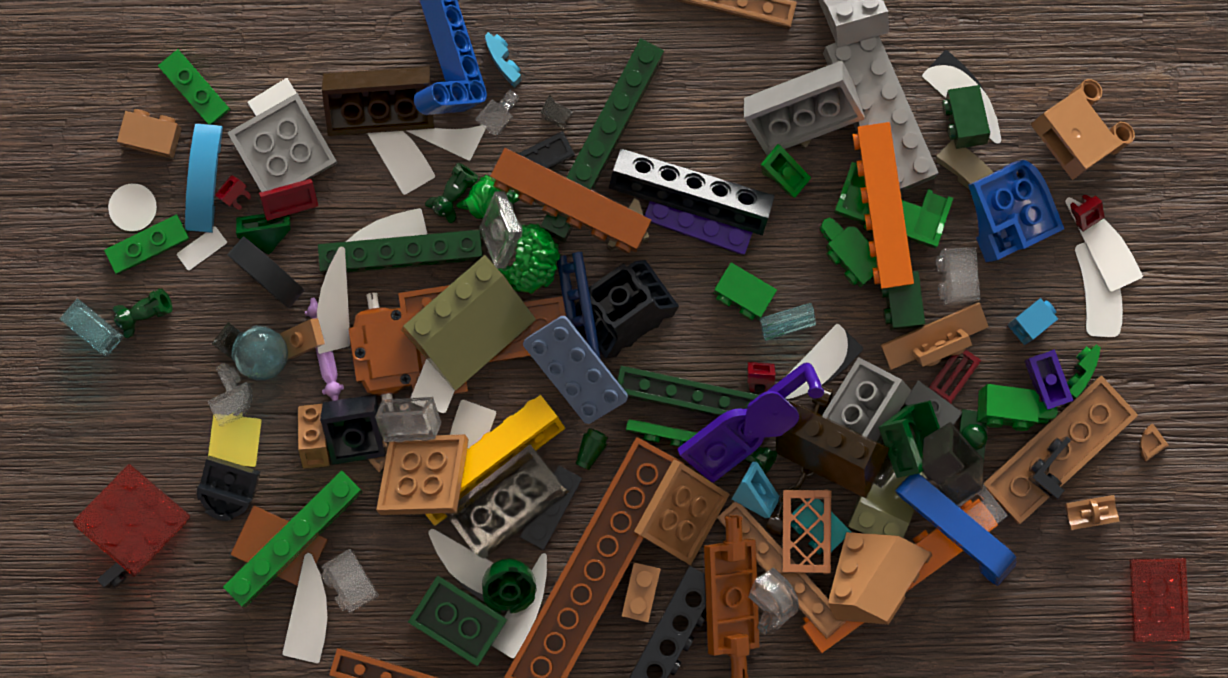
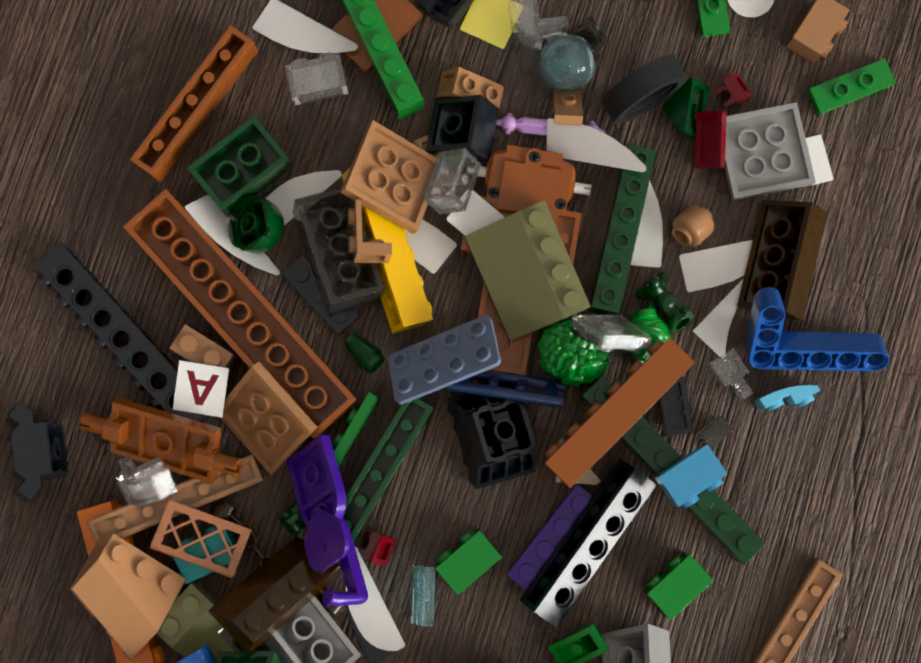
camera: 110 degrees right, 0 degrees up
white sticker [177,227,227,270] -> none
dark azure slope [185,124,223,233] -> none
medium azure slope [732,462,779,518] -> none
none -> white sticker [173,360,229,418]
none -> medium nougat bracket [348,199,392,263]
none -> green brick [643,553,714,620]
none -> dark azure brick [654,444,728,509]
none -> medium nougat head [672,205,714,247]

